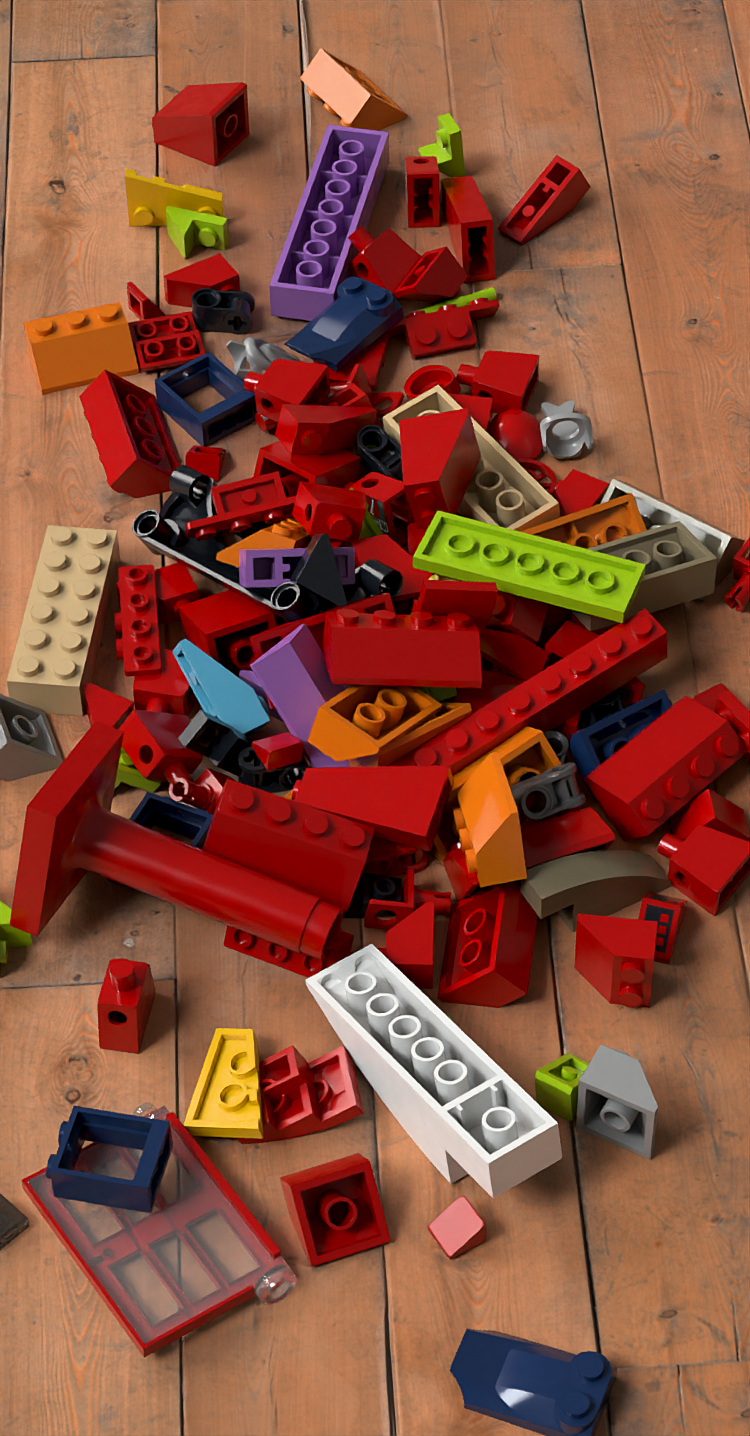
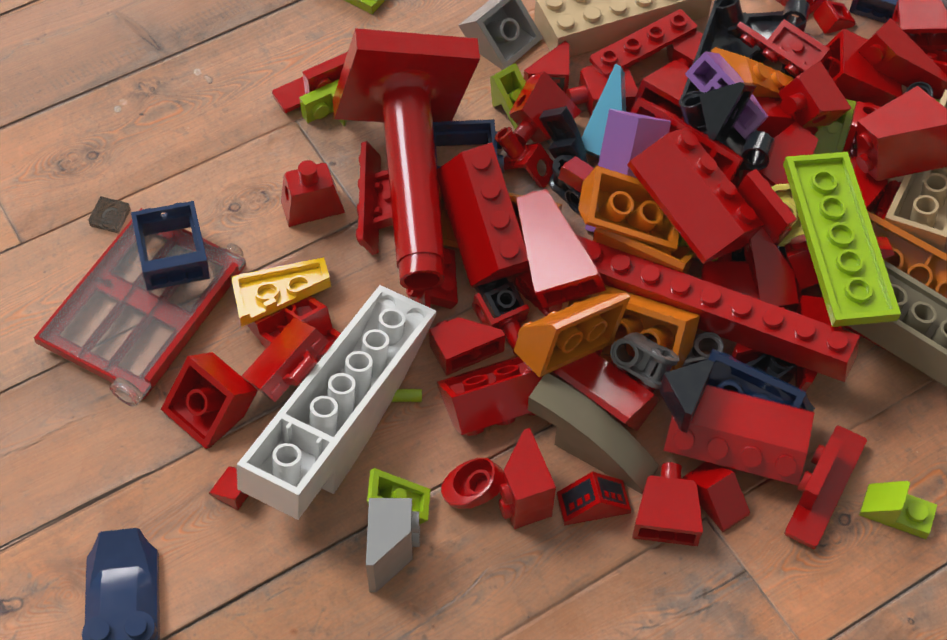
camera: 60 degrees right, 10 degrees up
none -> red piece [242,318,329,402]
none -> red bracket [356,141,393,255]
none -> red hat [441,458,503,509]
none -> black slope [660,359,714,433]

